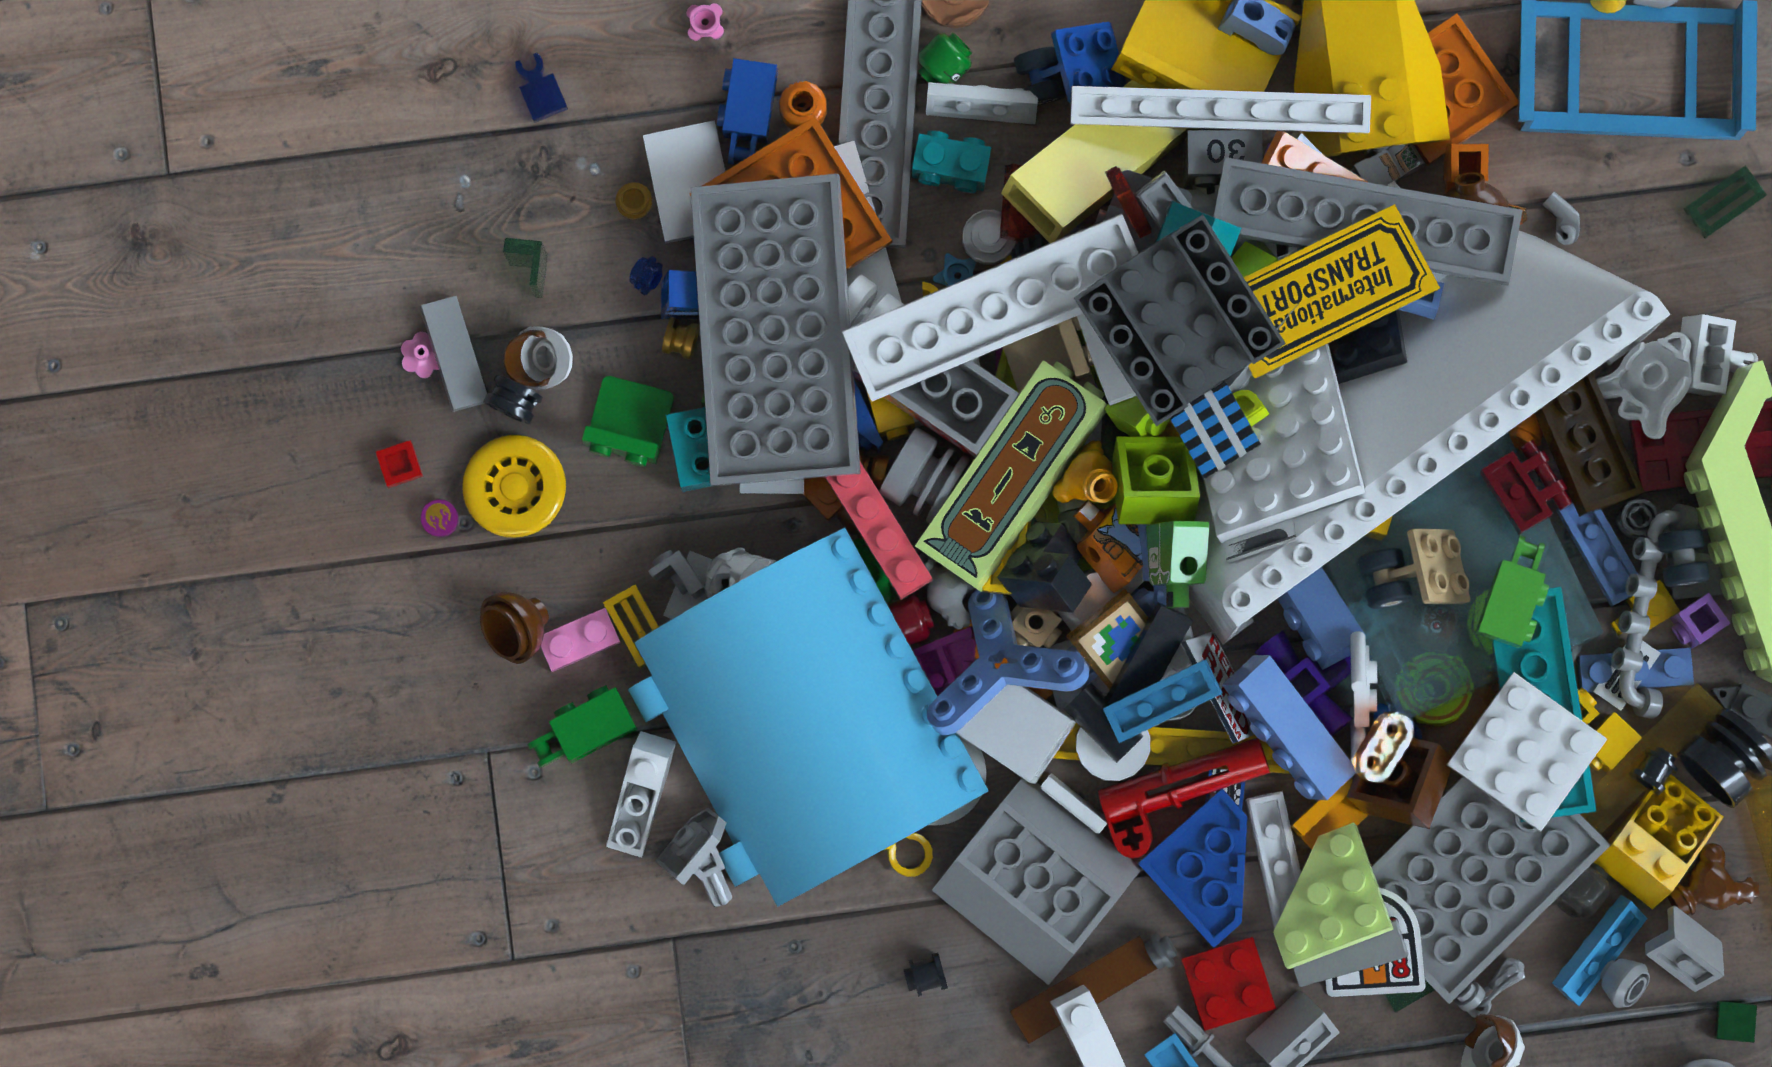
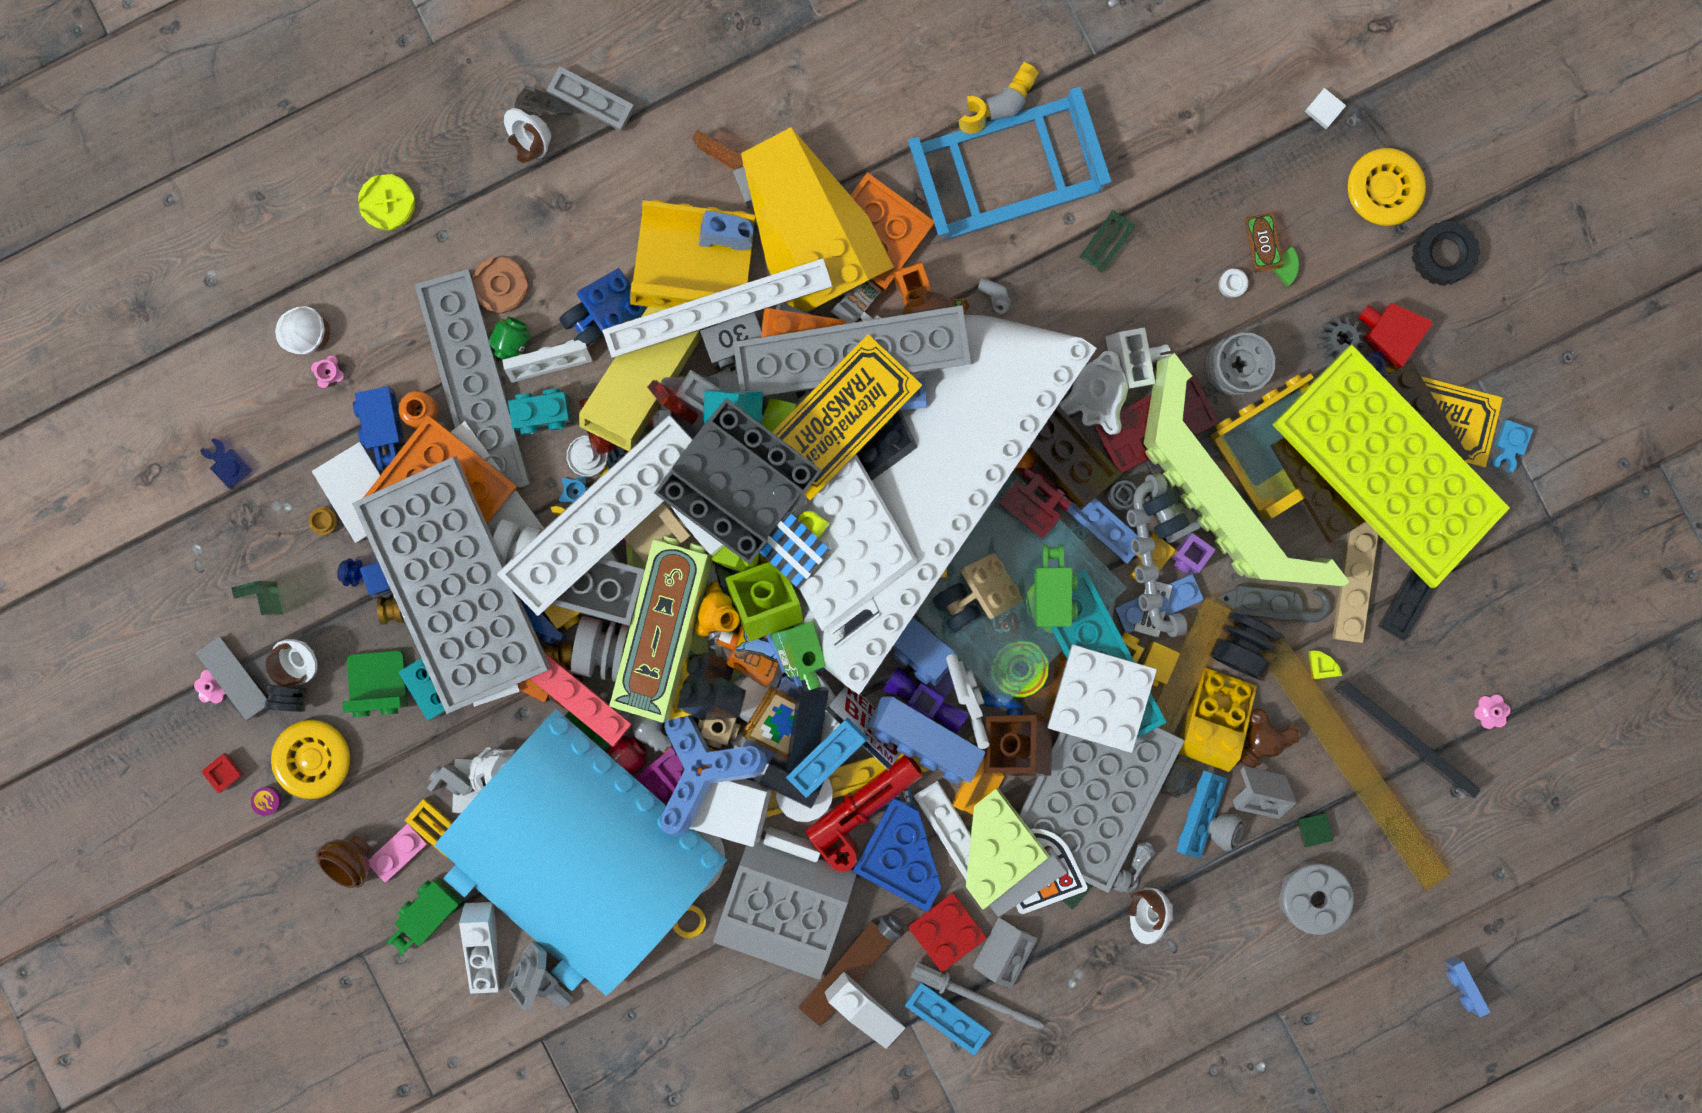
camera: 15 degrees left, 5 degrees up
black brick [903,953,948,997] -> none
plate [1353,711,1414,782] -> none
black brick [1628,746,1678,795] -> none

